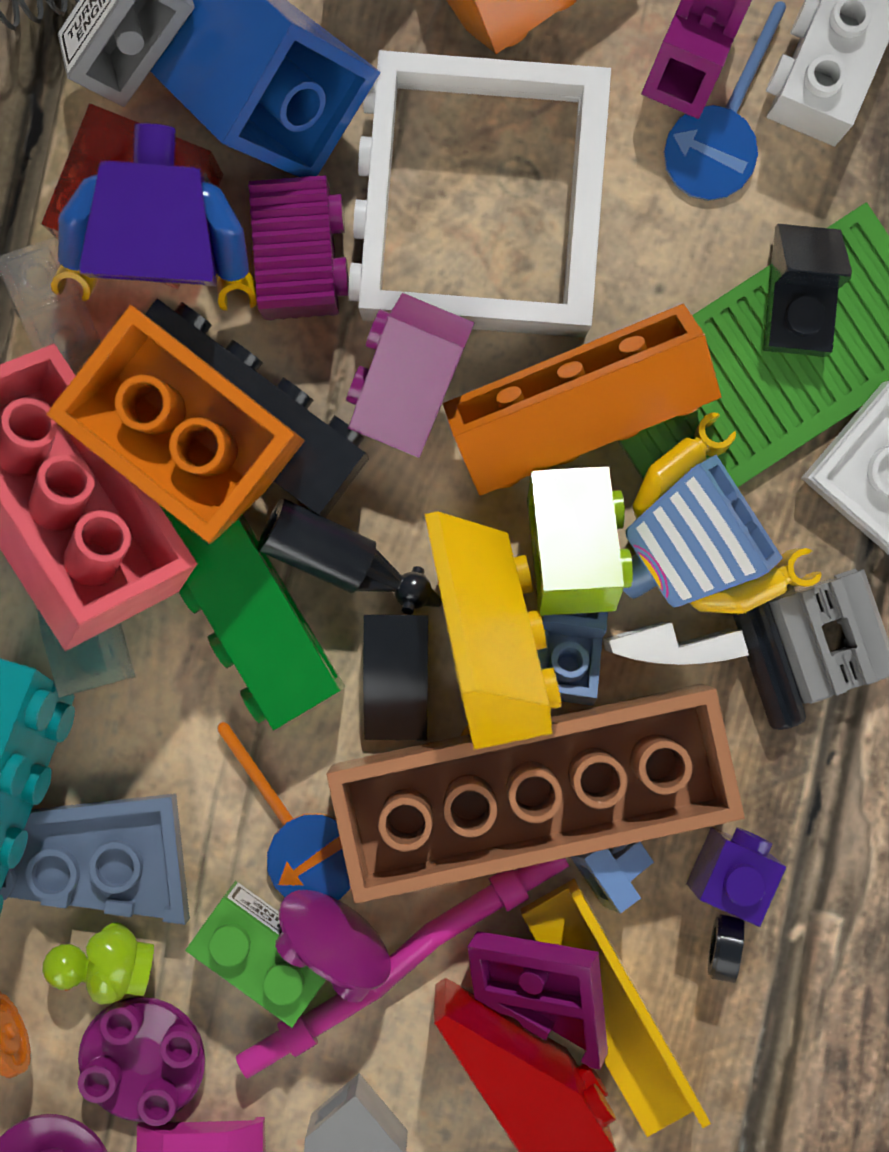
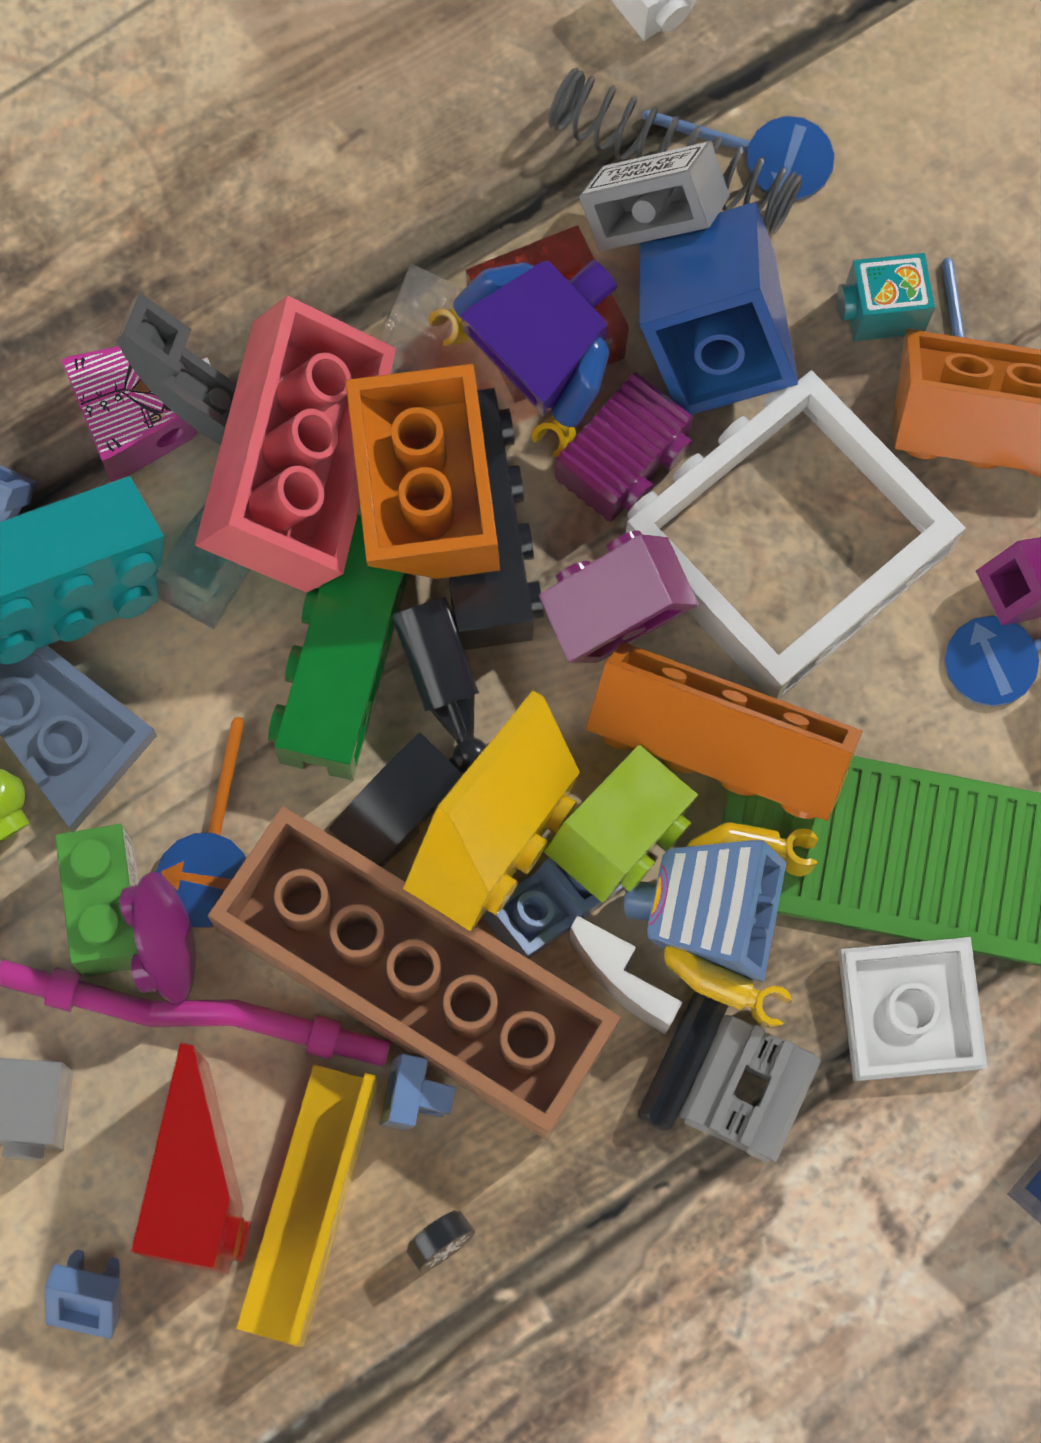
camera: 35 degrees right, 15 degrees down
magenta wing [467,931,608,1070] -> none
dark purple brick [686,827,787,927] -> none
black slope [763,224,852,357] -> none

